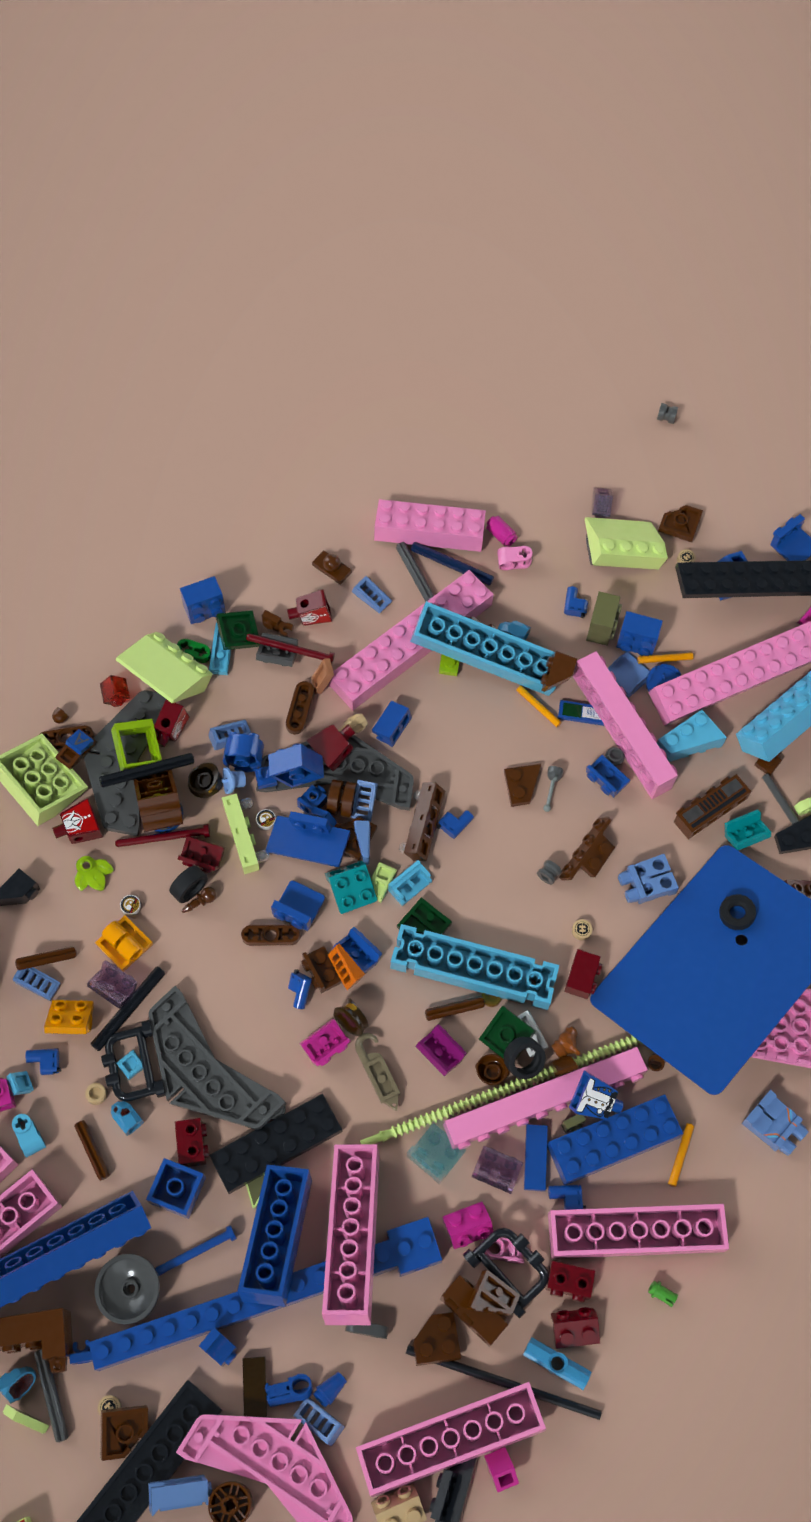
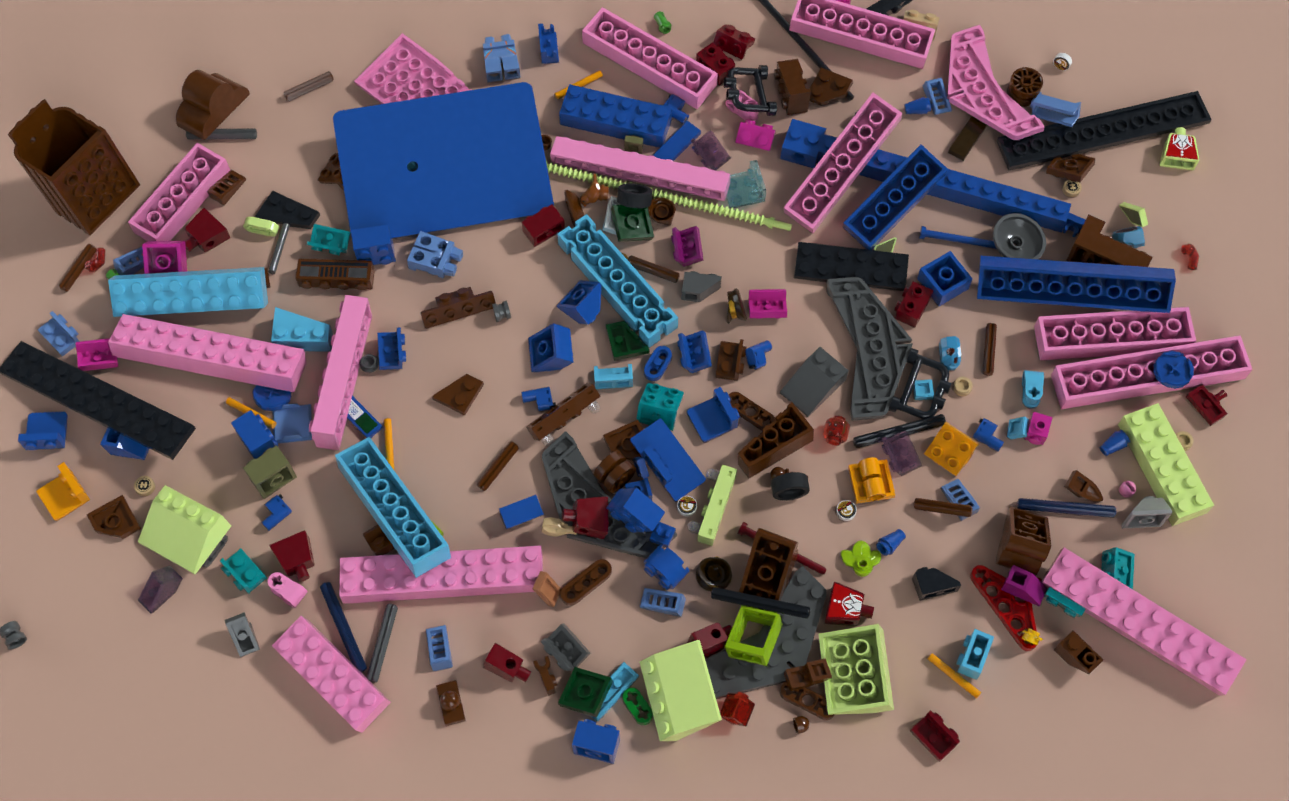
camera: 140 degrees left, 0 degrees up
dark grey axle [34,1349,69,1442] -> none
blue tile [65,729,94,755] -> none
dark red bracket [178,836,225,873] -> none
blue arch [199,1328,238,1367] -> none
light blue piece [222,767,246,794] -> none
dark red bar [246,634,335,665] -> none
blue piece [265,1374,313,1407] -> none
orange slope [328,944,365,990] -> none
medium blue slope [352,780,378,822] -> none
medium blue slope [354,821,370,865] -> none
dark tan plate [355,1033,400,1111] -> none
yellowish green tile [371,862,397,903] -> none
reddish brown wing [466,1269,520,1316] -> none
dark pink head [486,516,518,547] -> none
dark azure rock [498,621,531,641] -> none
dark azure piece [523,1337,592,1390] -> none
reddish brown slope [540,651,577,692] -> none
hinge [543,766,564,812] -> none
reddish brown slope [551,1056,578,1077] -> none
torso [569,1070,624,1119] -> none
tan tile [572,919,592,940] -> none
black tyre [719,894,756,930] -> none
none -> light orange bracket [36,462,90,521]
none -> teal bracket [220,548,267,594]
none -> dark grey slope [225,612,260,657]
none -> dark red torso [269,530,315,582]
none -> blue brick [351,224,396,265]
none -> reddish brown axle [477,441,519,491]
none -> blue slope [528,323,574,372]
none -> blue hinge [538,23,559,64]
none -> blue slope [557,280,602,325]
none -> reddish brown slope [564,190,584,227]
none -> blue plate [644,346,672,381]
none -> dark grey slope [682,271,722,302]
none -> reddish brown wedge [738,402,814,478]
none -> dark grey slope [780,347,849,417]
none -> clear red head [823,416,850,446]
none -> blue cone [876,529,906,556]

